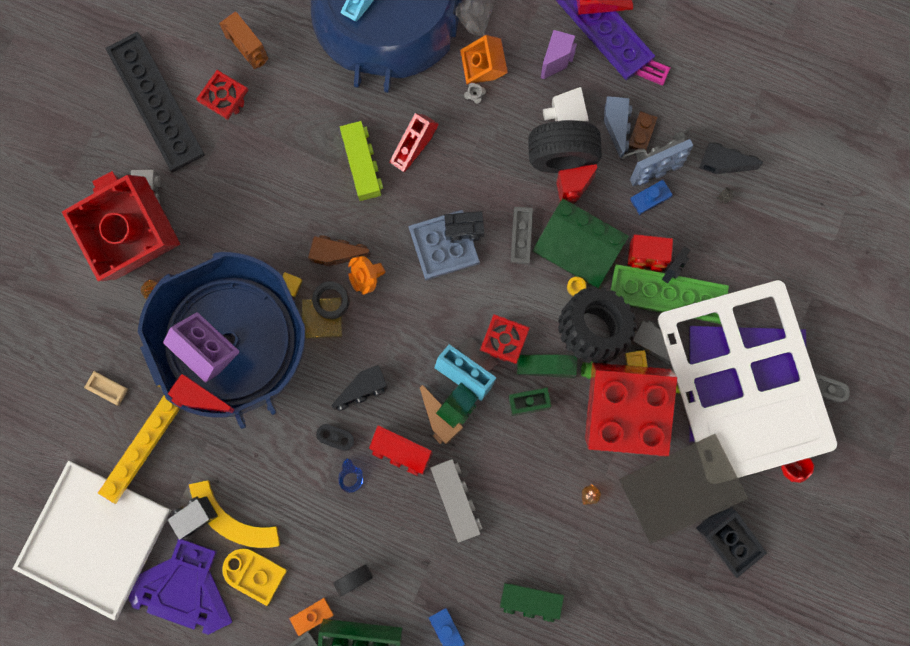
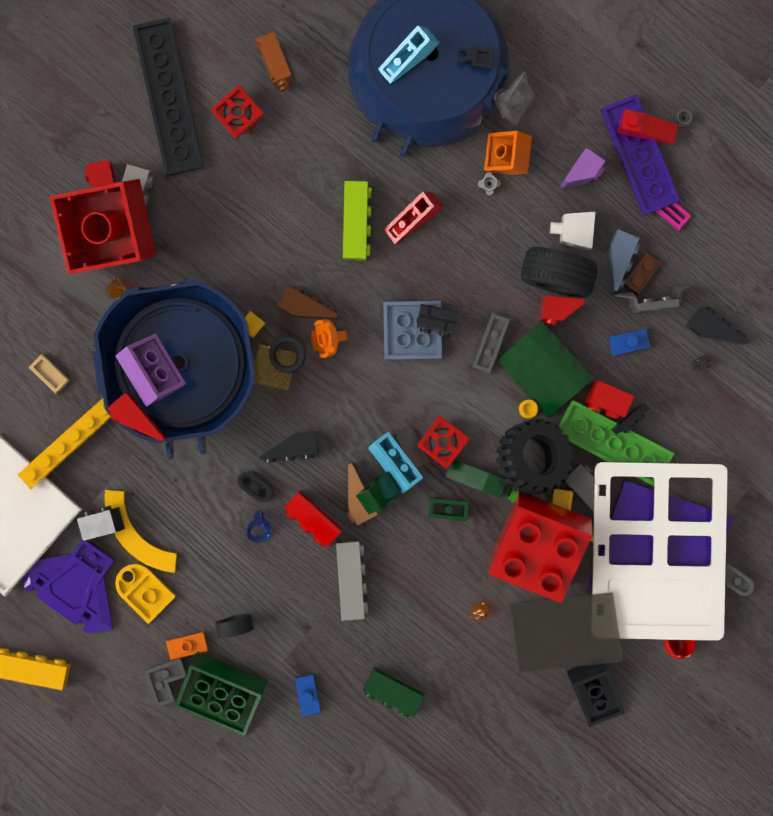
camera: 10 degrees right, 10 degrees up
sand blue plate [630,139,693,186] -> none

